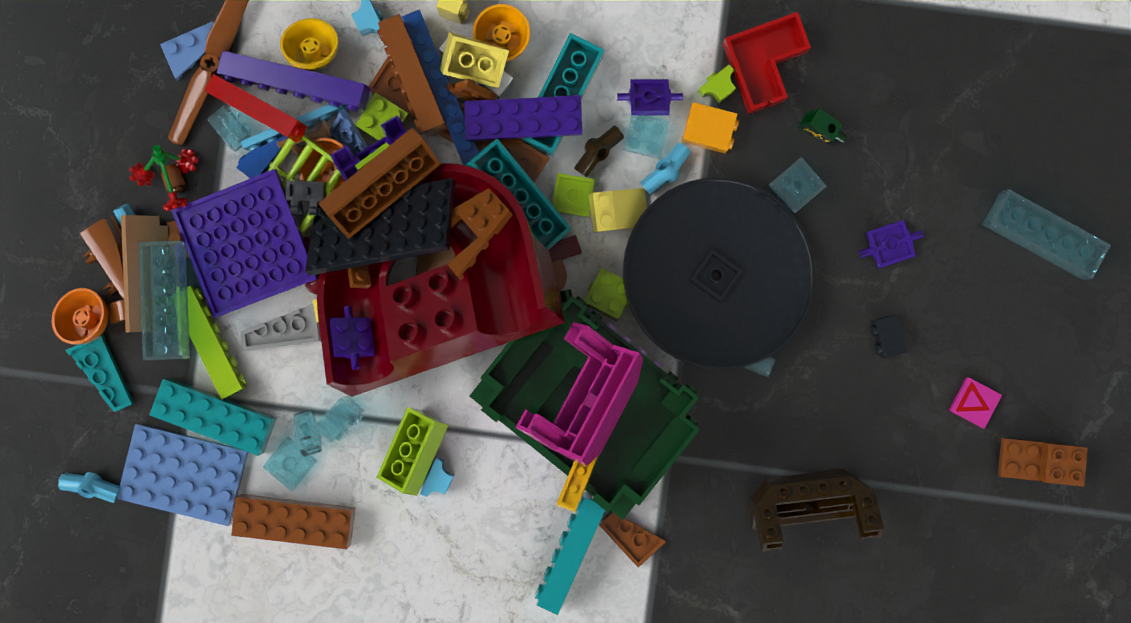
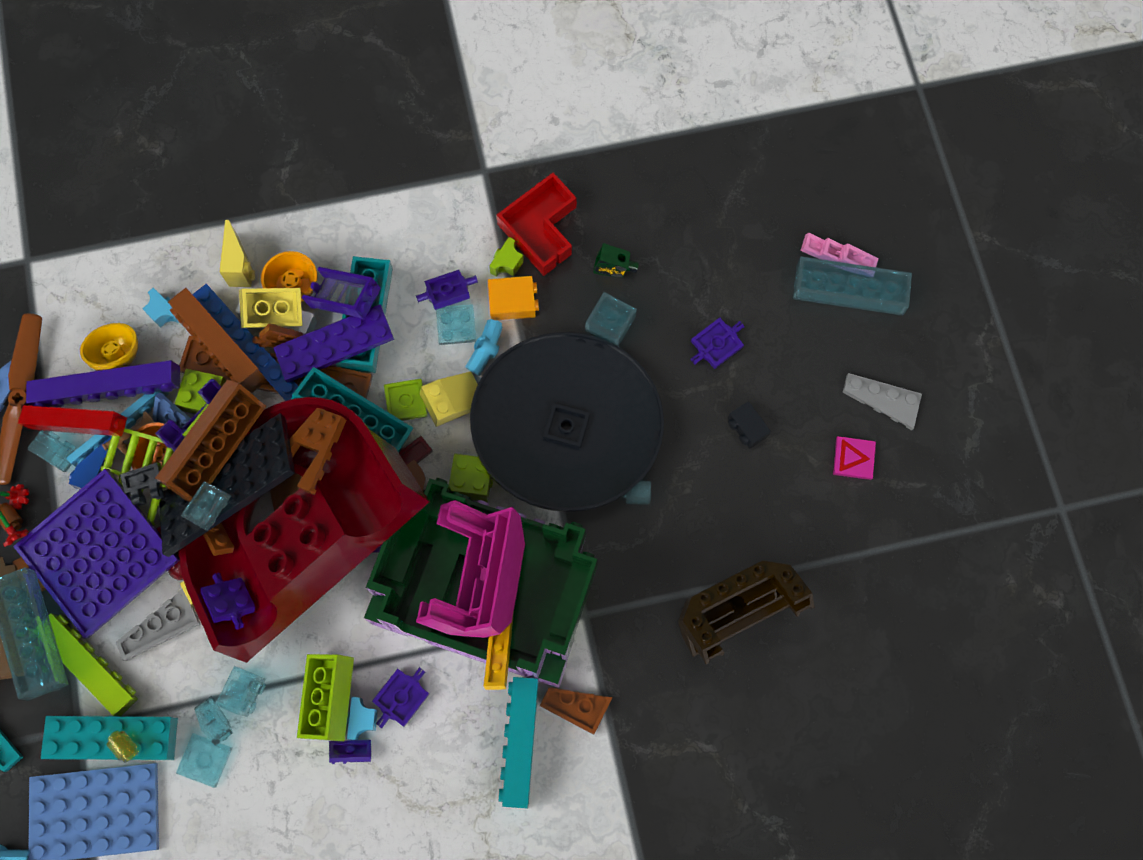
camera: 25 degrees left, 15 degrees down
dark orange brick [231,494,356,549] -> none
dark brown piece [574,125,624,178] -> none
dark orange piece [998,438,1088,487] -> none
none -> clear yellow brick [106,730,138,763]
none -> clear light blue plate [181,481,231,531]
none -> dark purple door [302,267,381,320]
none -> dark purple plate [329,740,371,764]
none -> dark purple plate [372,667,430,728]
none -> bright pink slope [800,233,879,275]
none -> light grey wing [843,373,922,430]

